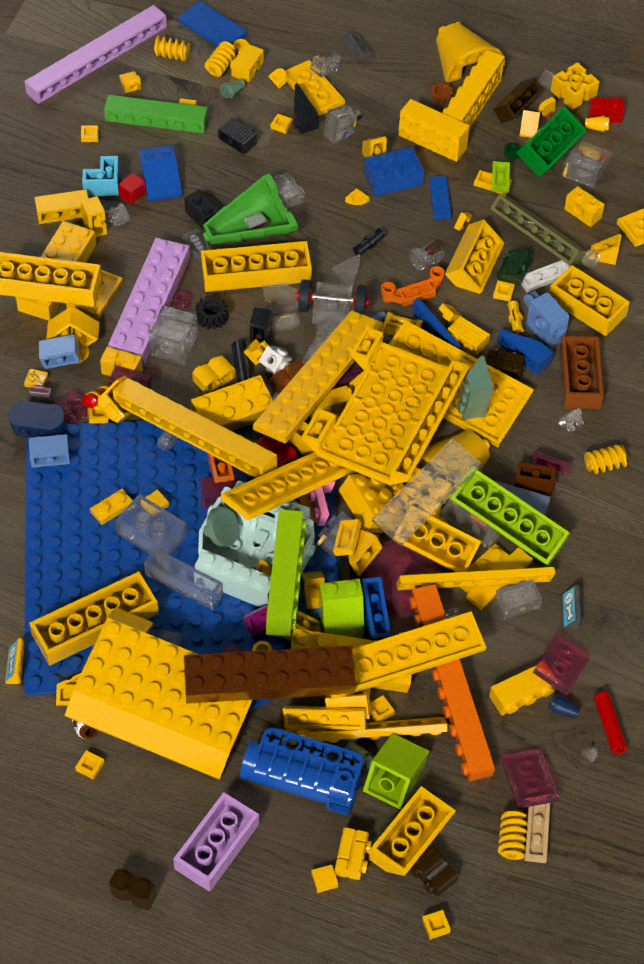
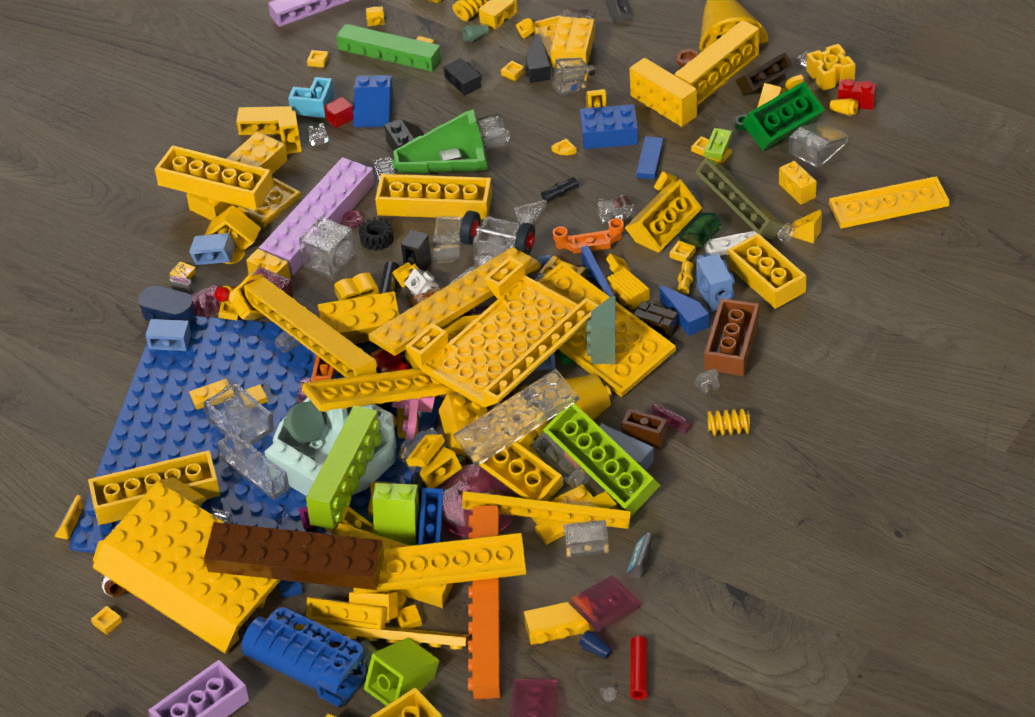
camera: 20 degrees right, 10 degrees down
none -> yellow brick [551,17,595,69]

